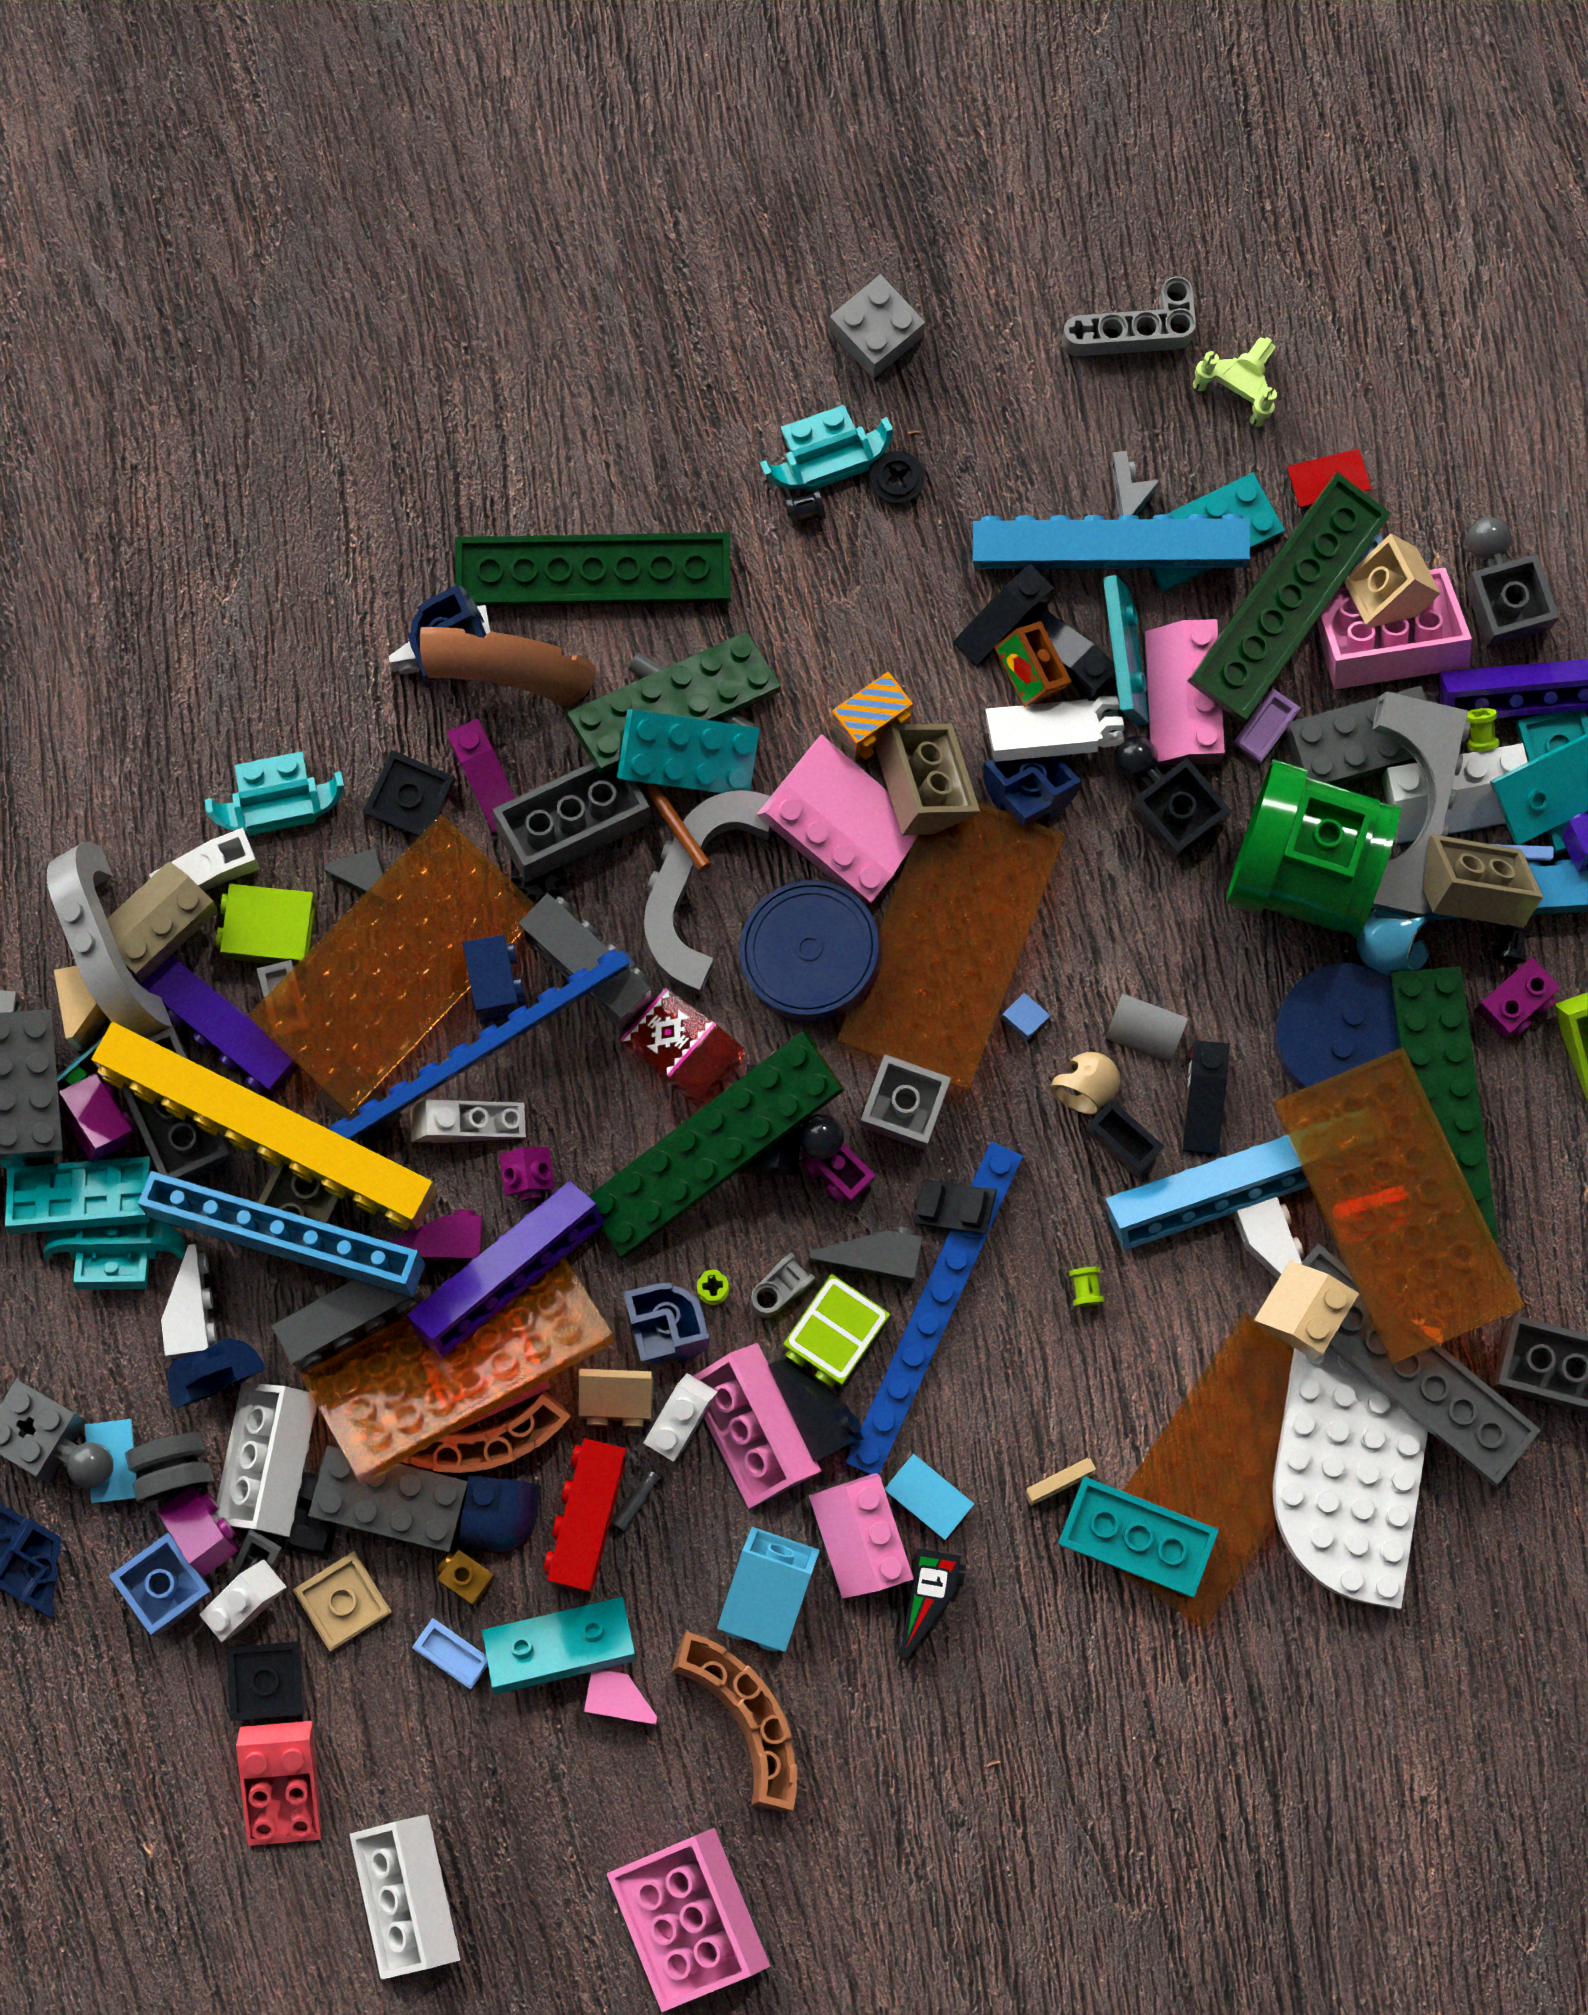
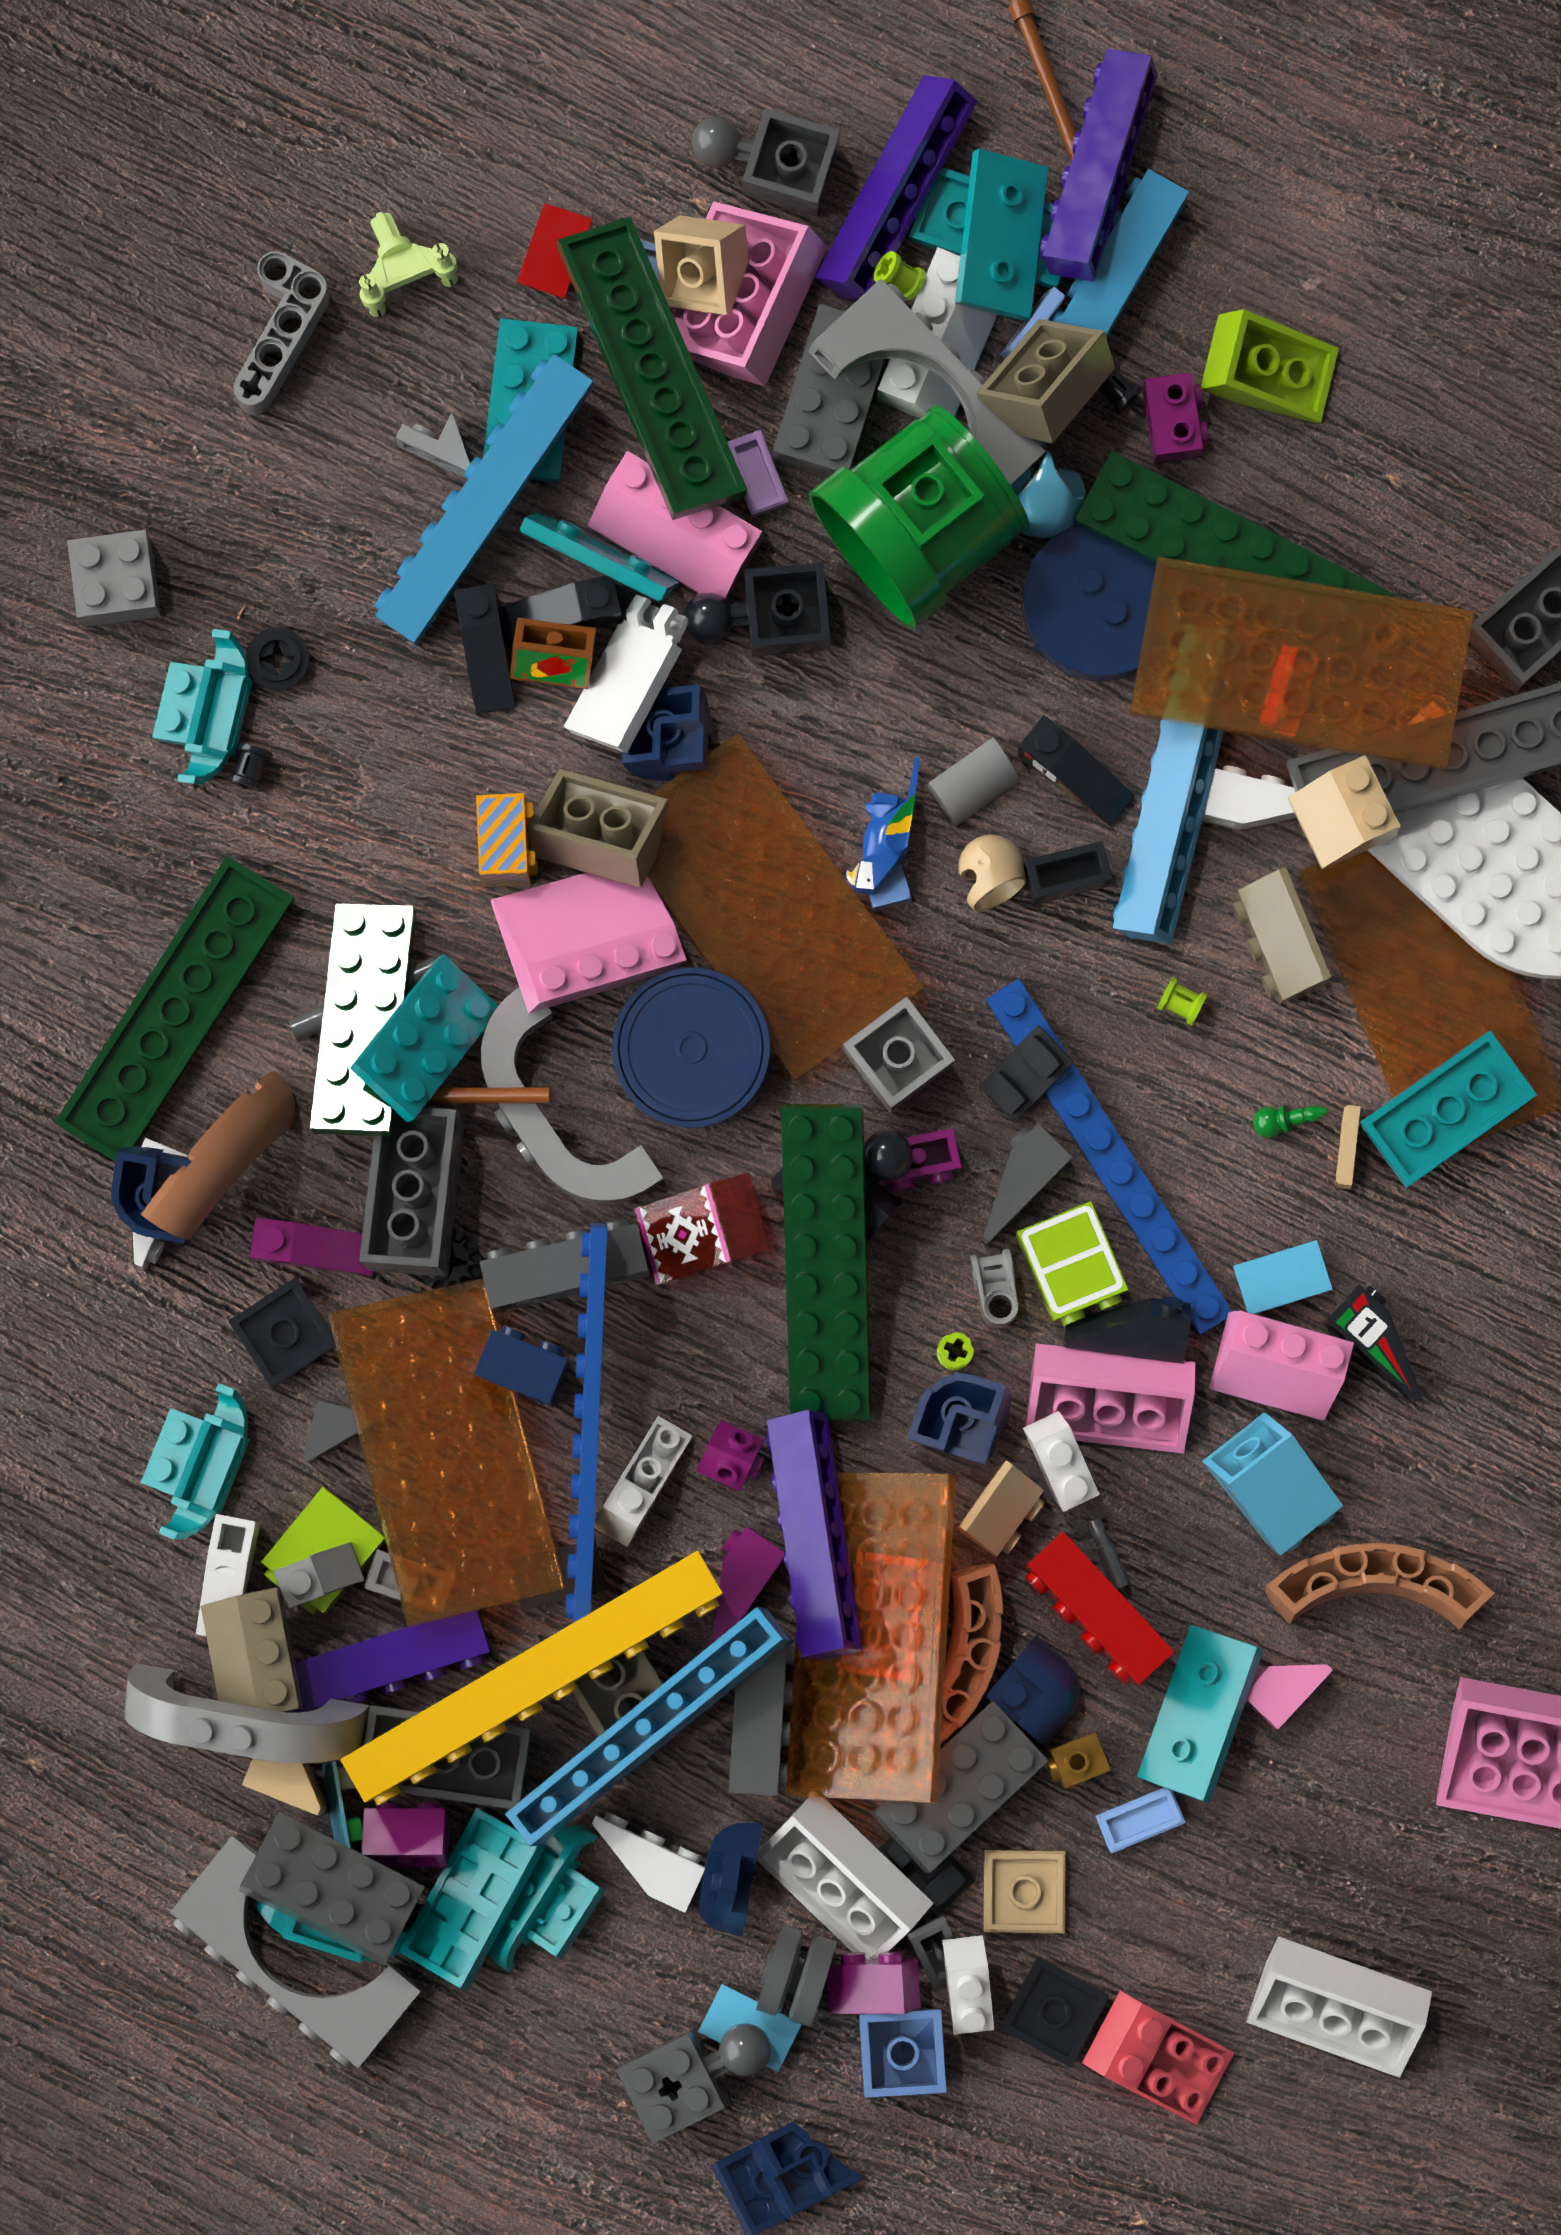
camera: 55 degrees left, 5 degrees up
none -> light grey slope [274,1542,365,1609]
none -> blue animal [846,758,920,895]
none -> slope [1231,866,1331,1005]
none -> green bar [1253,1105,1328,1138]

